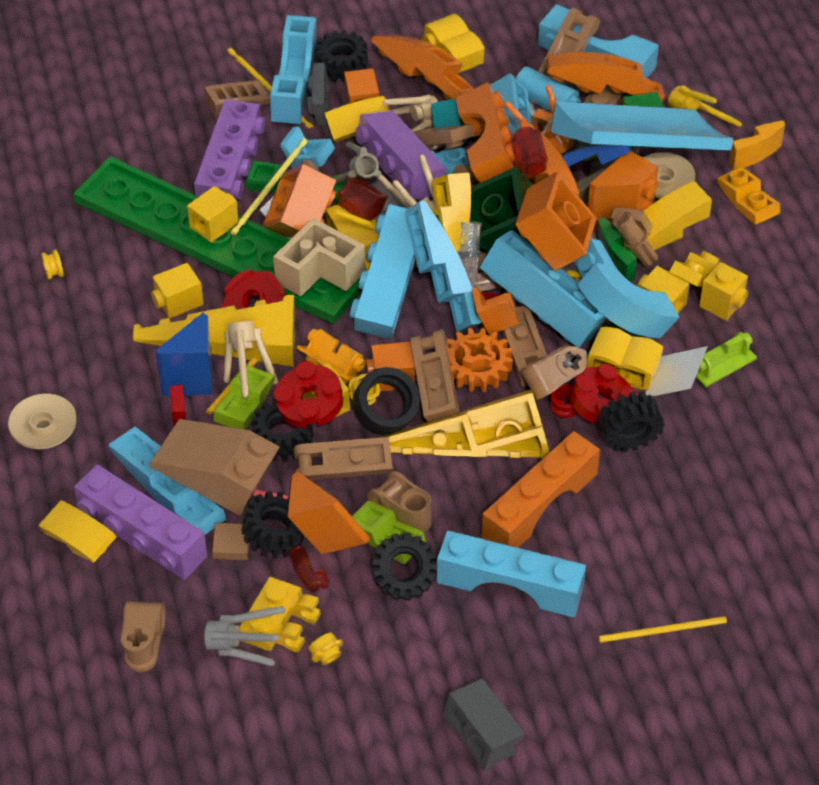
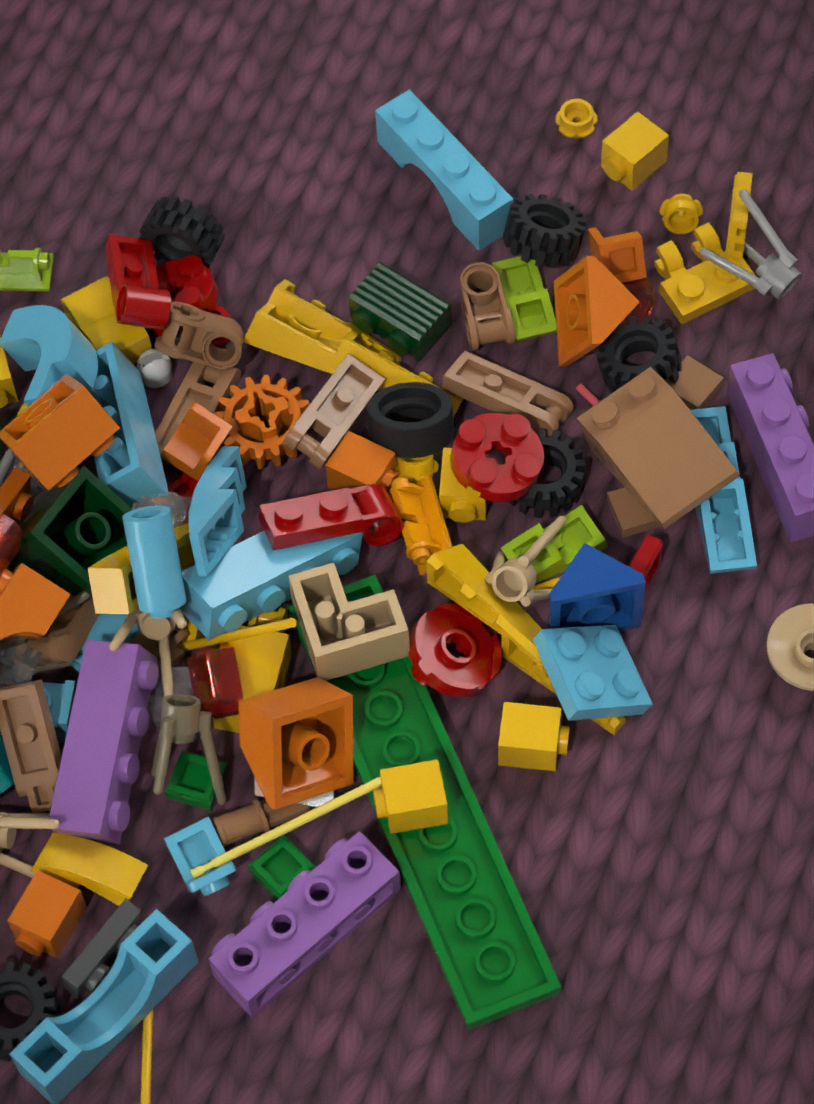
camera: 140 degrees left, 10 degrees up
yellow bush [41,249,64,280] -> none
medium nougat slope [204,80,271,120] -> none
dark grey hinge [442,679,525,771] -> none
orange arch [482,431,600,548] -> none
yellow axle [598,616,727,643] -> none
white sticker [646,346,708,396] -> none
none -> red plate [105,234,171,330]
none -> medium azure brick [122,506,187,619]
none -> red plate [258,484,404,550]
none -> dark green brick [349,262,452,361]
none -> medium azure plate [532,625,653,721]
none -> yellow plate [555,99,597,138]
none -> orange panel [587,227,647,283]
none -> yellow brick [601,111,669,191]
none -> yellow tile [725,172,753,259]

